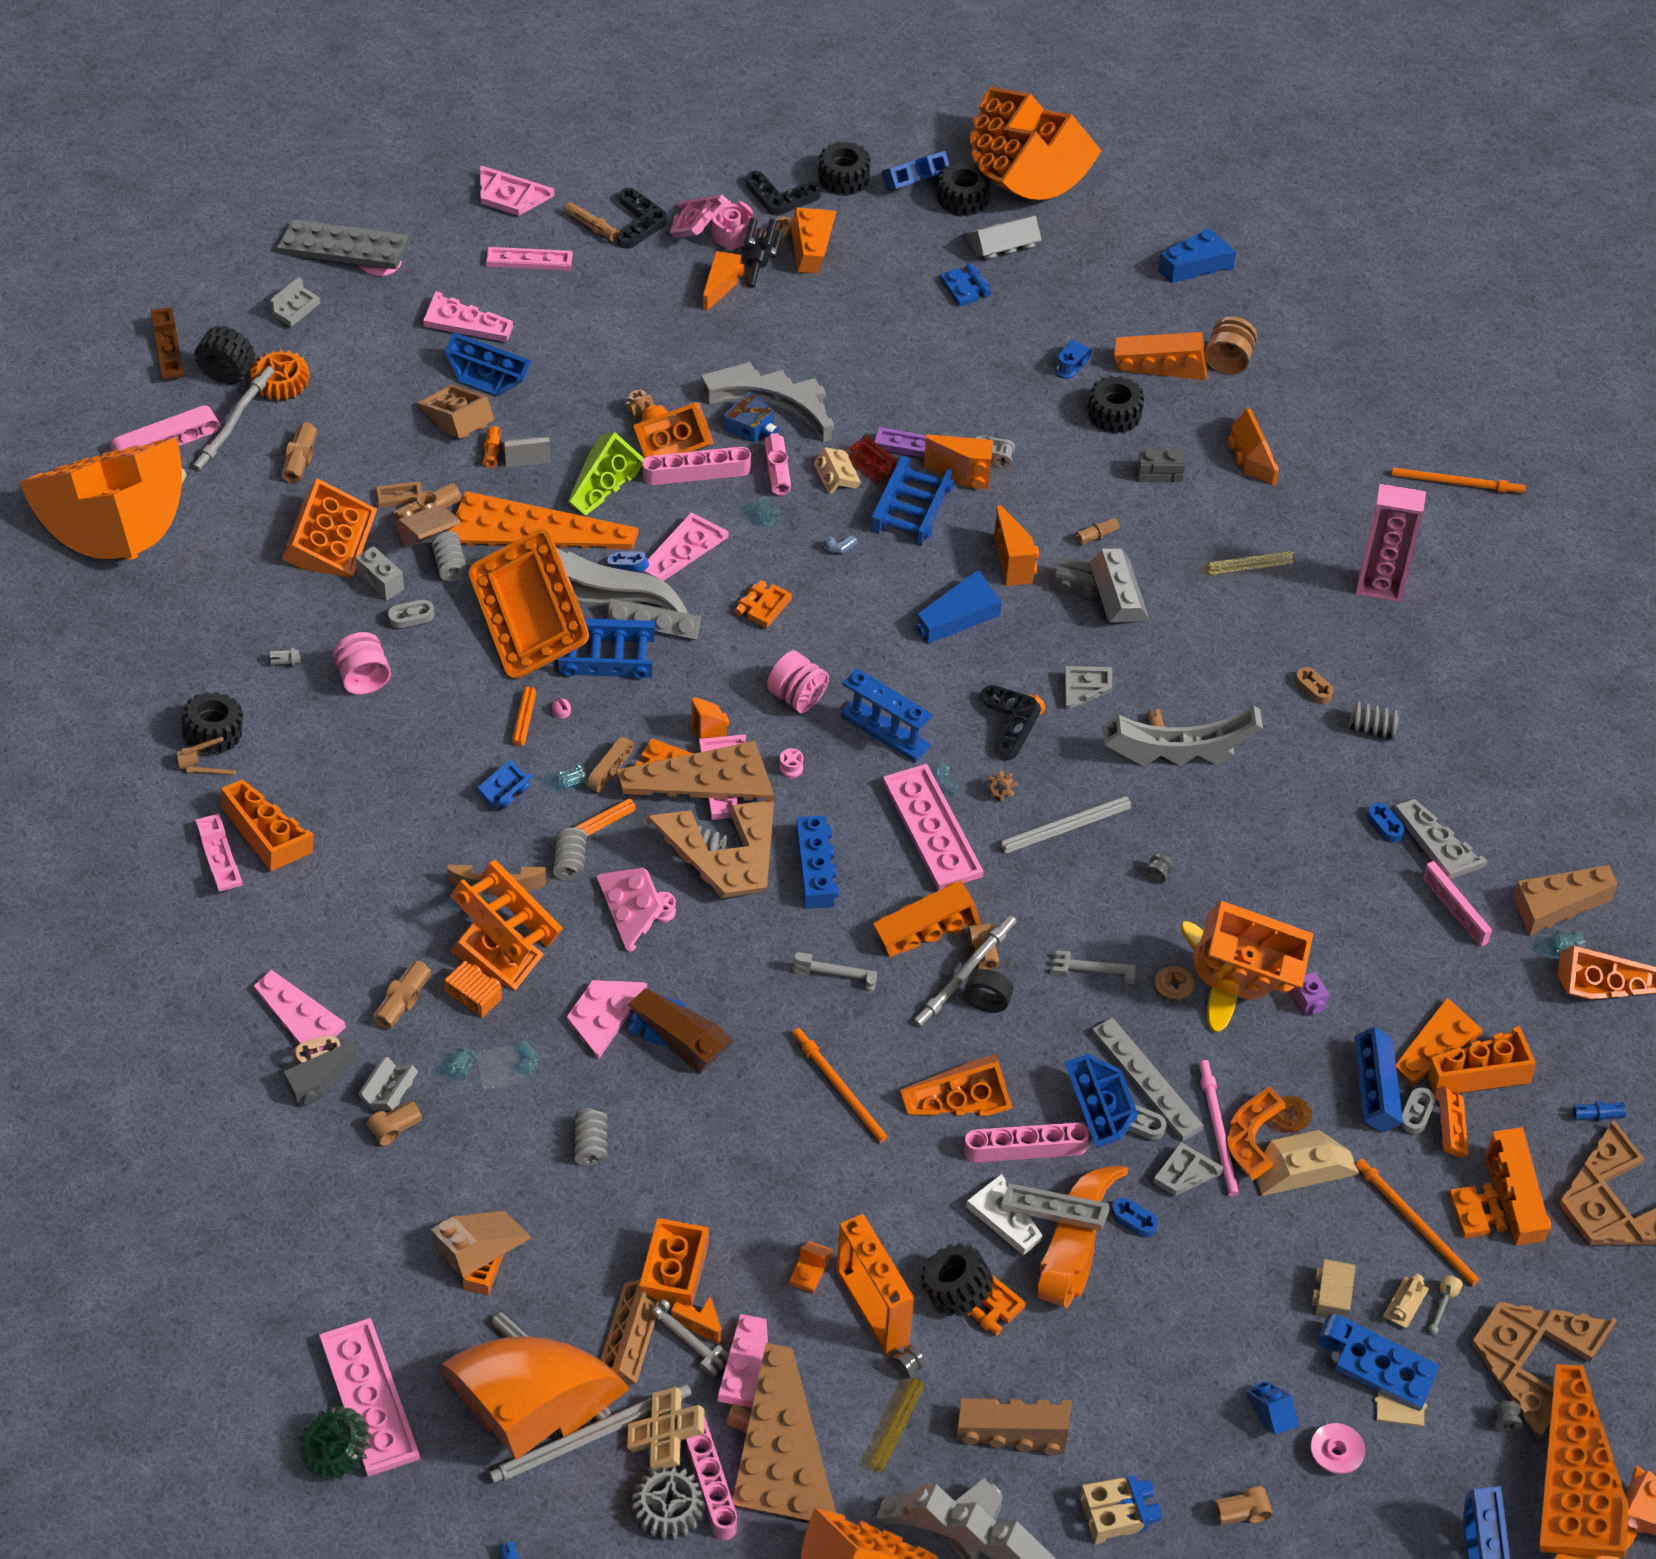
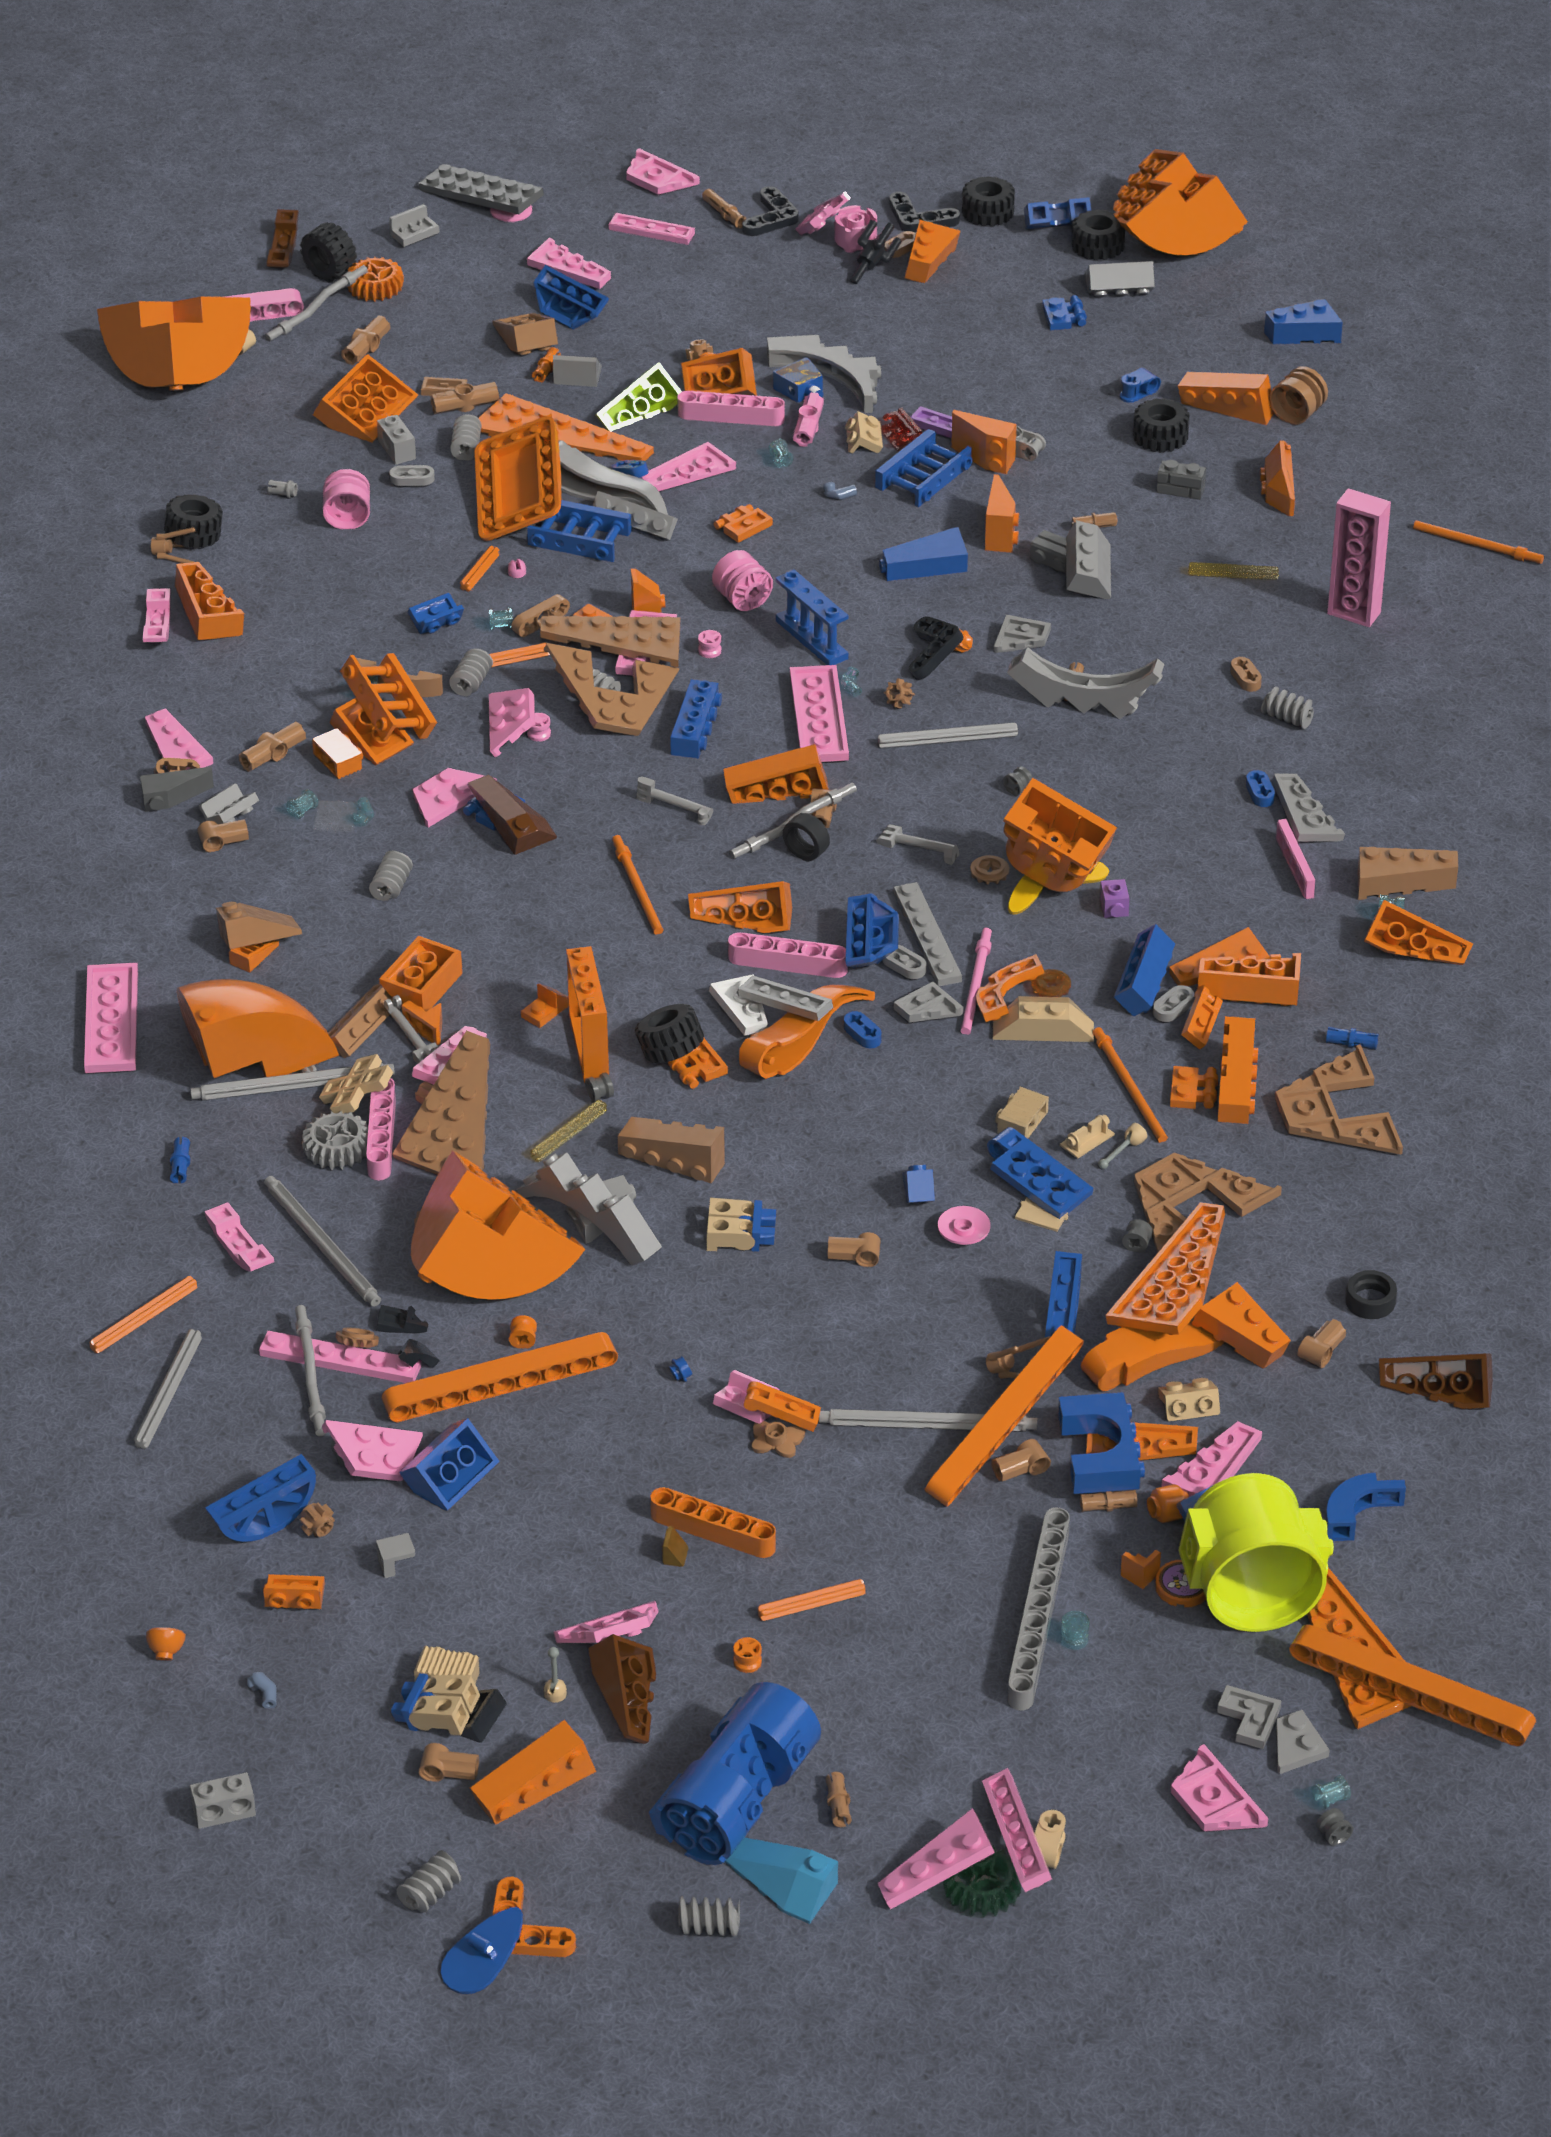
camera: 20 degrees right, 10 degrees down
clear green gear [298,1405,373,1480] -> none
medium nougat slope [394,503,461,548] -> none
orange slope [703,251,744,311] -> none

